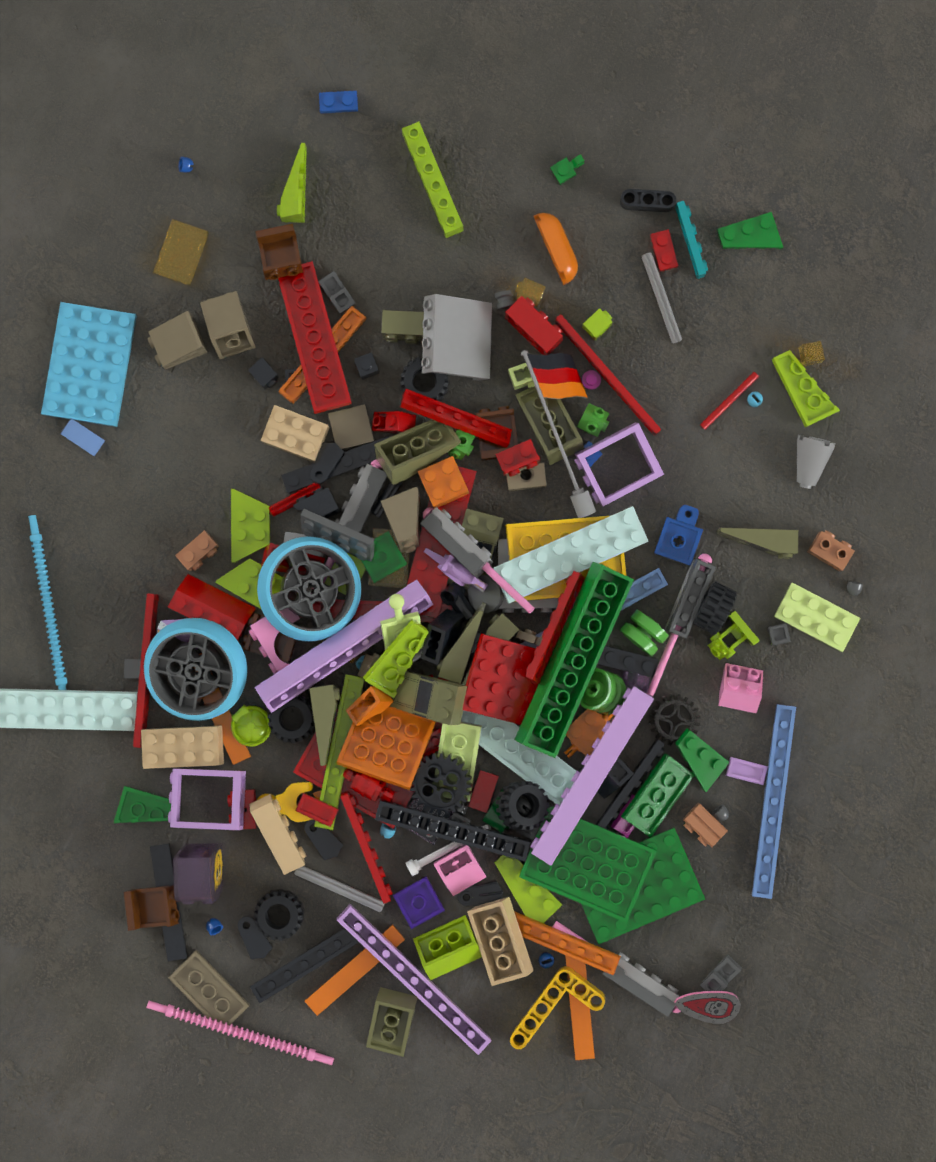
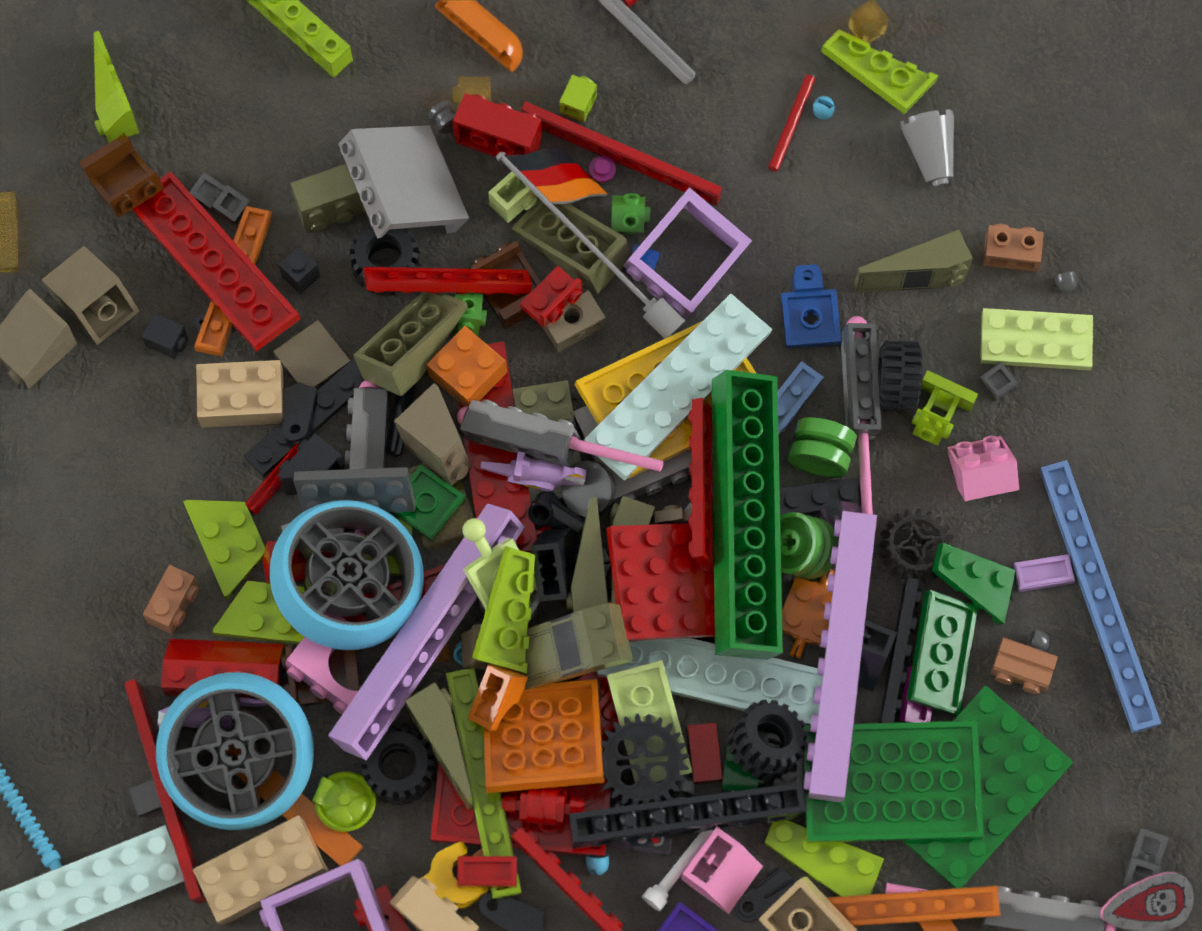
camera: 30 degrees left, 15 degrees down
red slope [372,411,416,434] -> none

